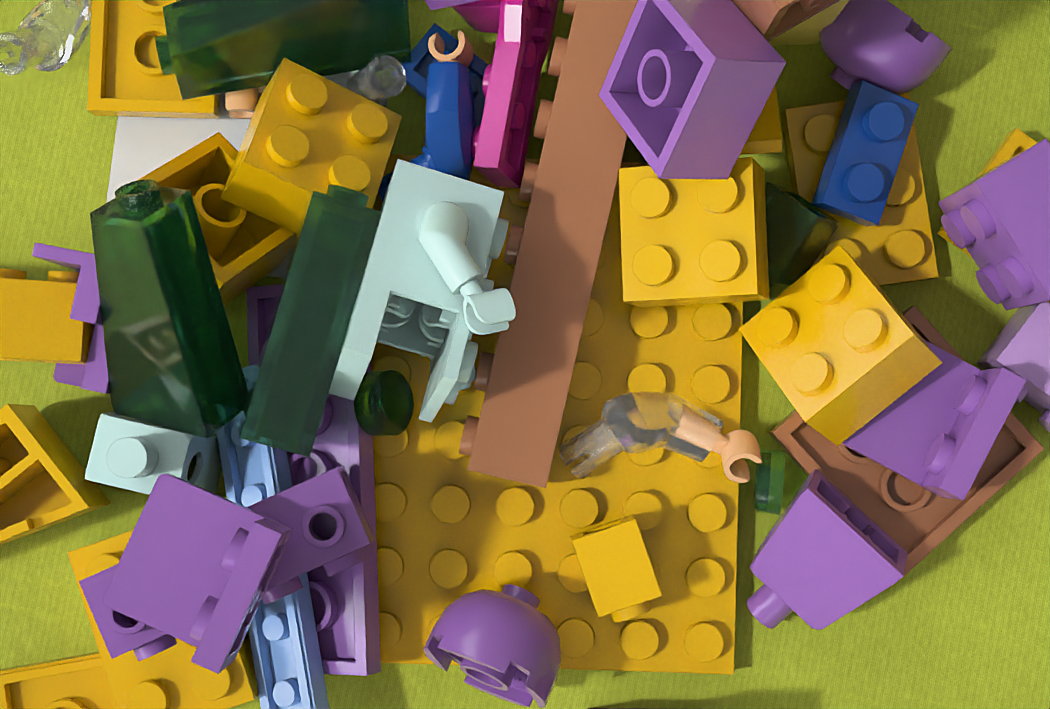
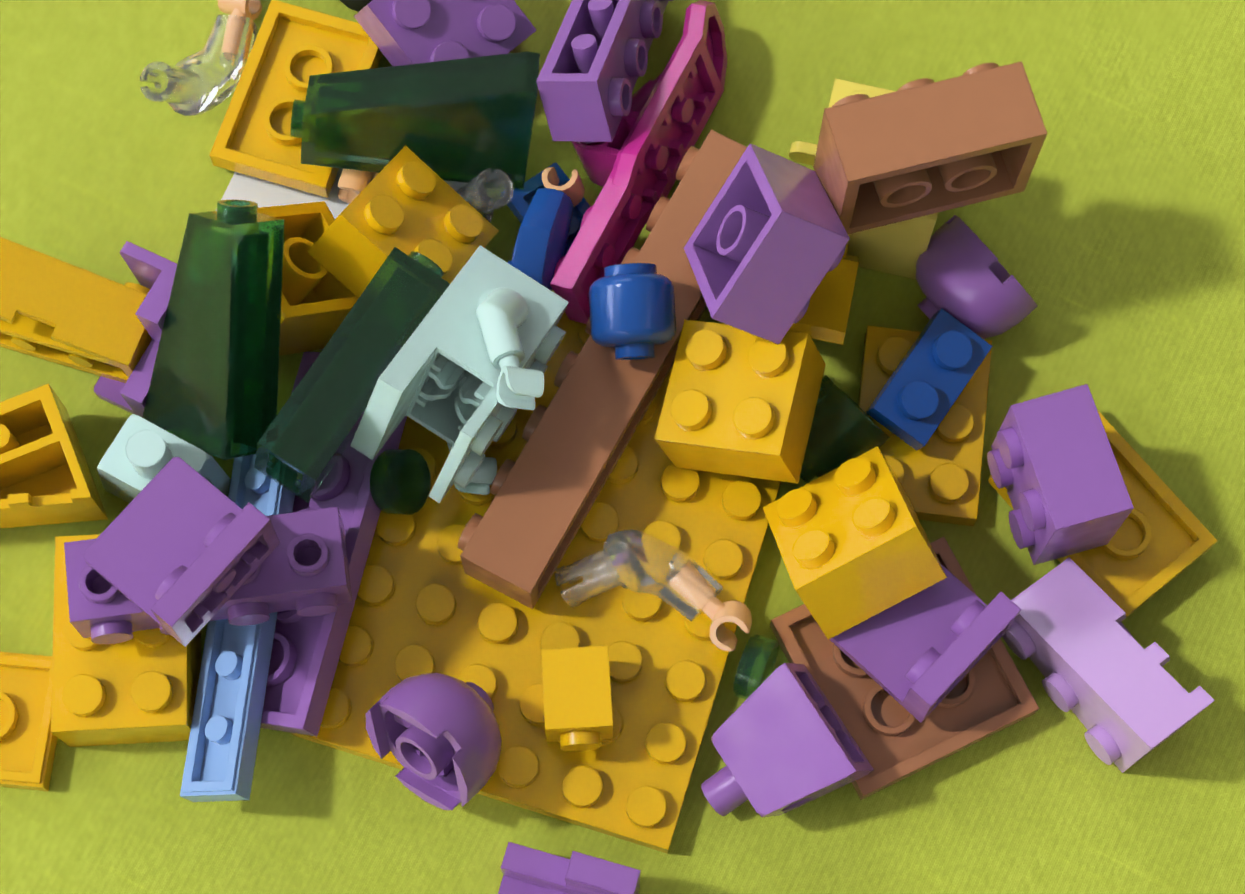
camera: 15 degrees right, 15 degrees down
none -> blue head [589,263,676,360]

